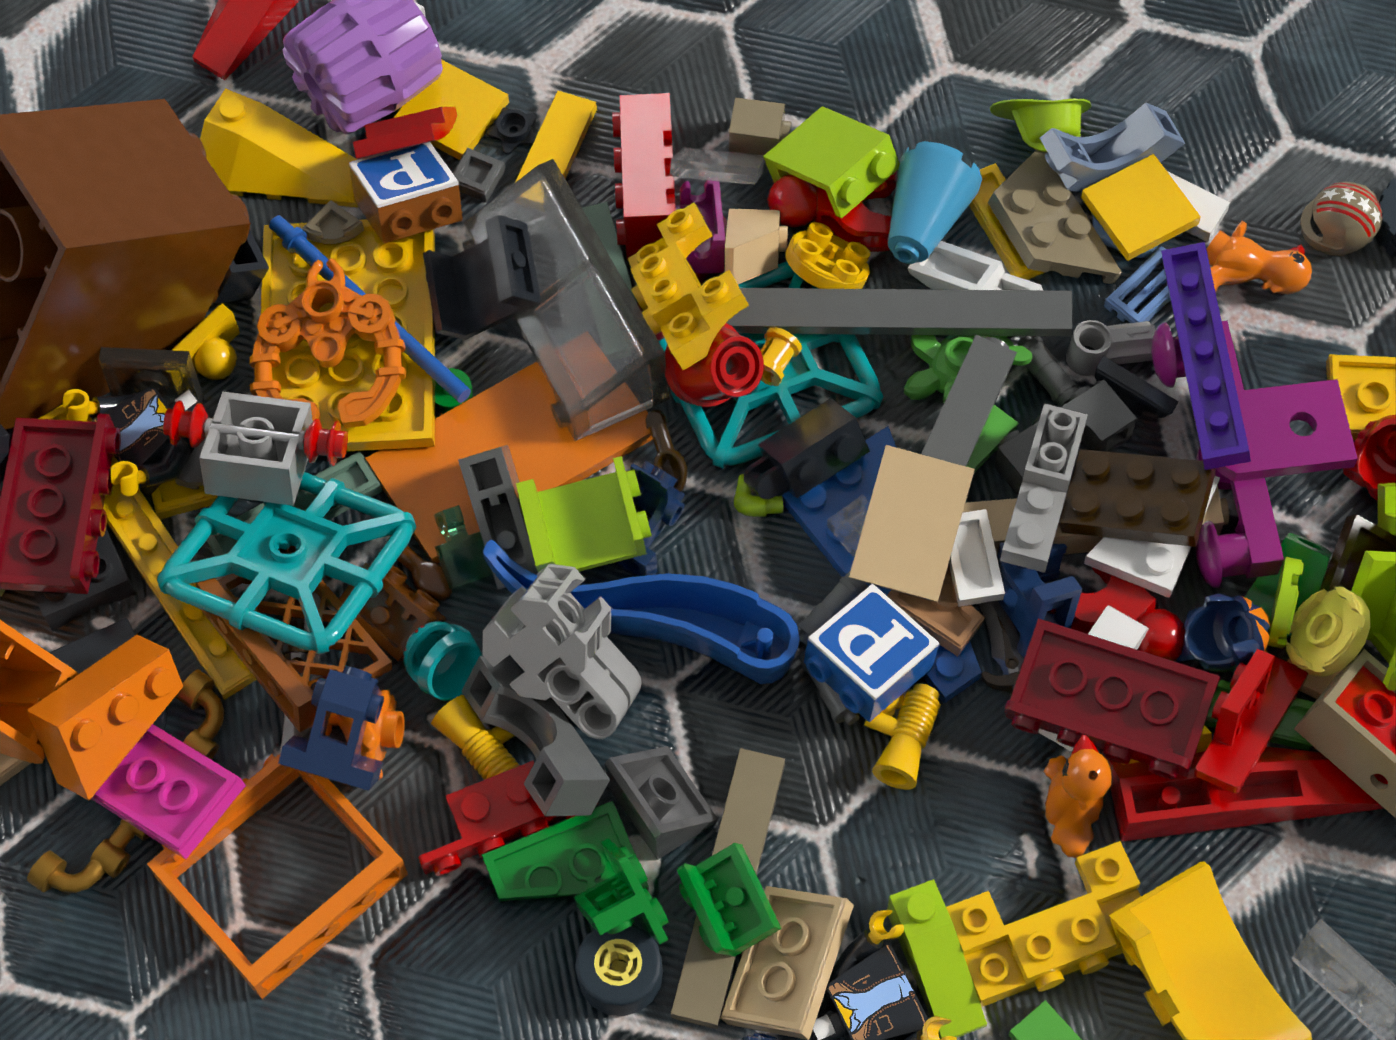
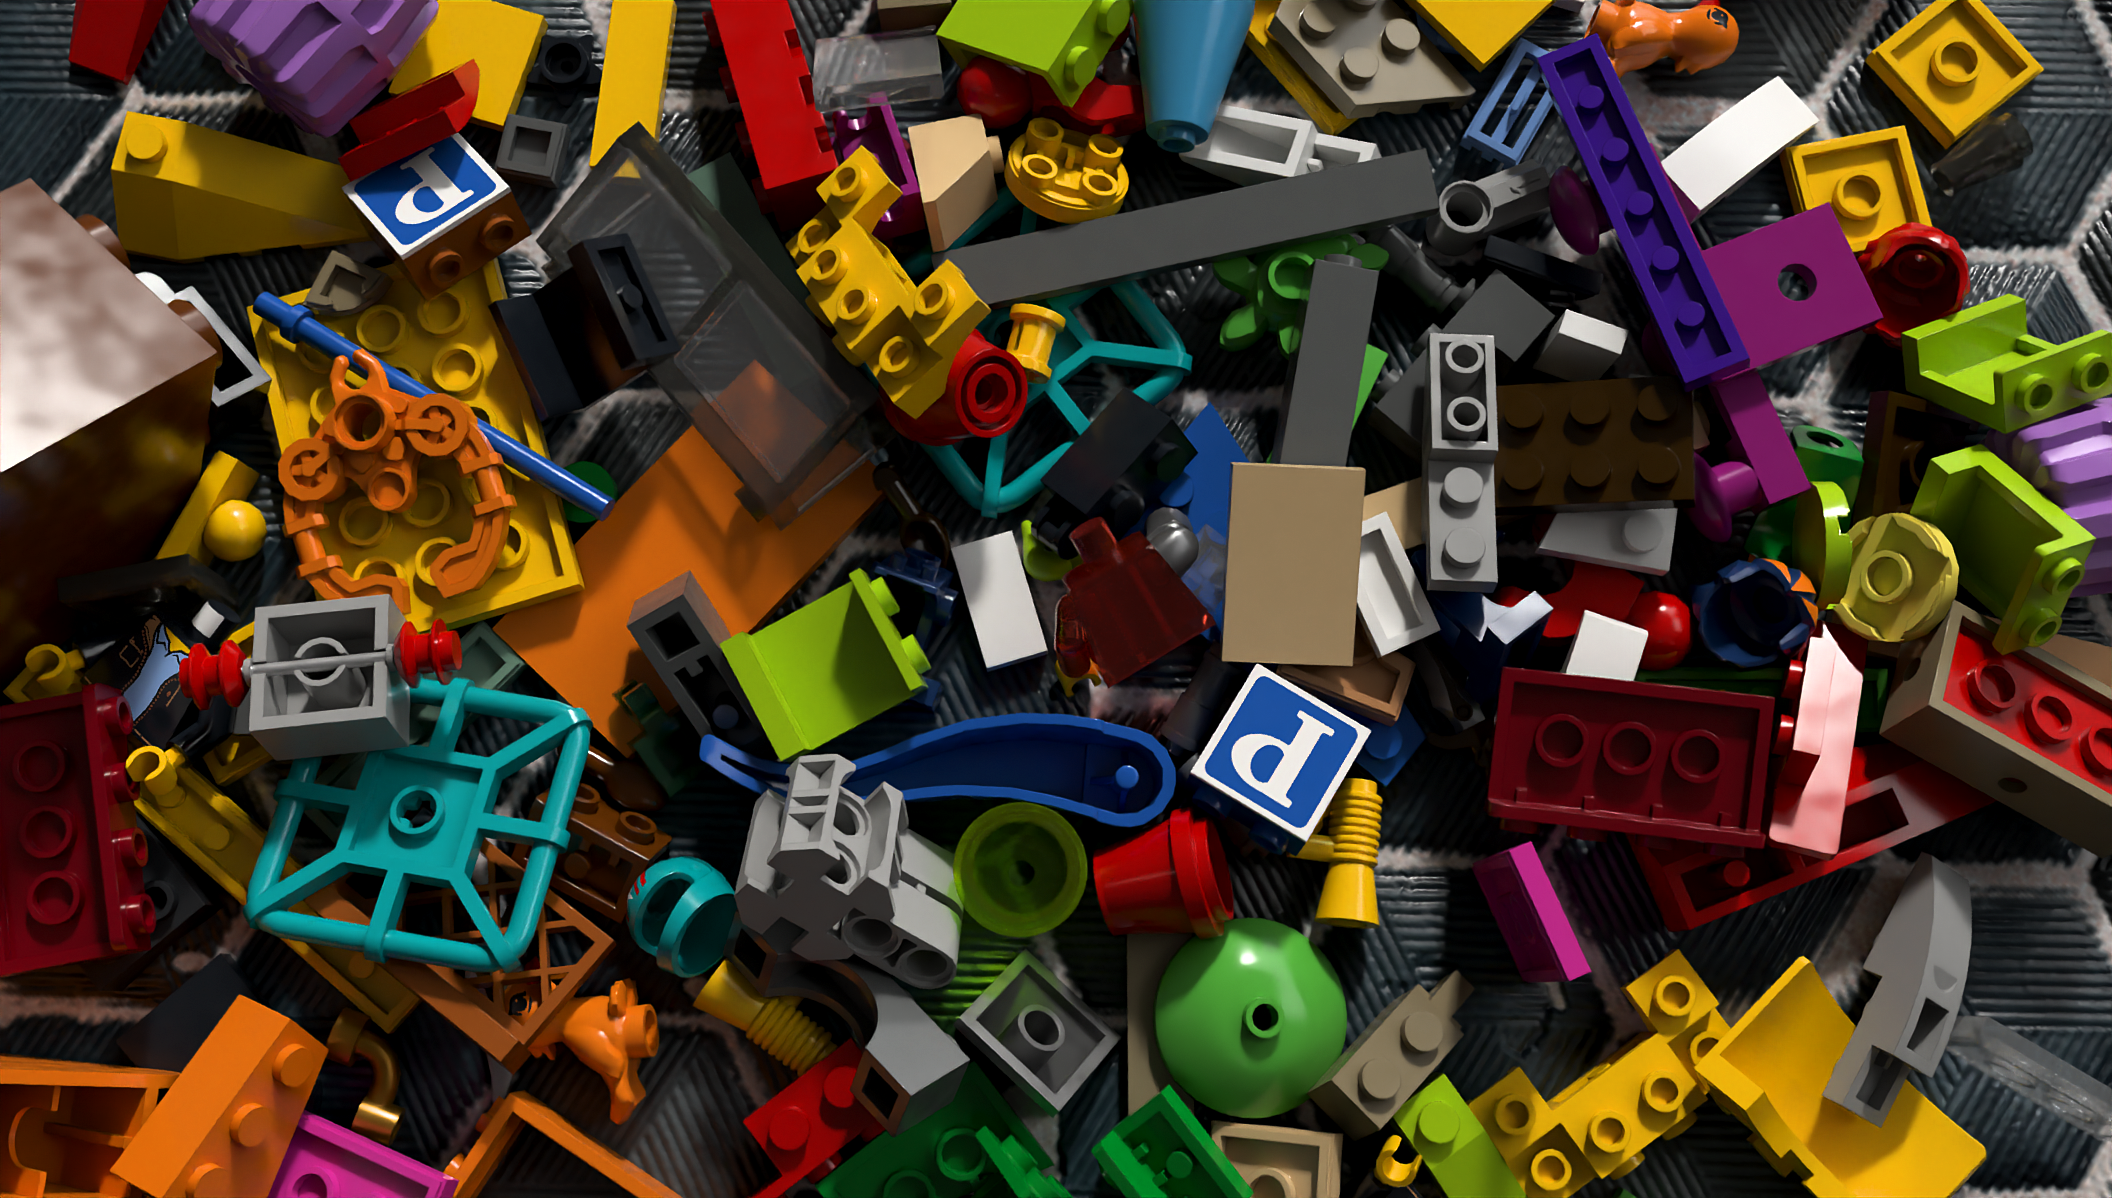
camera: 15 degrees left, 15 degrees up
dark blue tile [278,666,384,791] -> none
orange animal [1044,735,1112,858] -> none
none -> white tile [951,531,1048,672]
none -> clear neon green piece [953,802,1088,938]
none -> clear red torso [1054,507,1216,697]
none -> red piece [1093,805,1234,940]
none -> bright green dish [1153,918,1347,1118]
none -> dark tan hinge [1307,970,1475,1142]
none -> dark pink tile [1471,841,1592,983]
none -> white tile [1532,309,1629,382]
none -> white slope [1661,76,1820,225]
none -> light grey slope [1822,852,1972,1128]

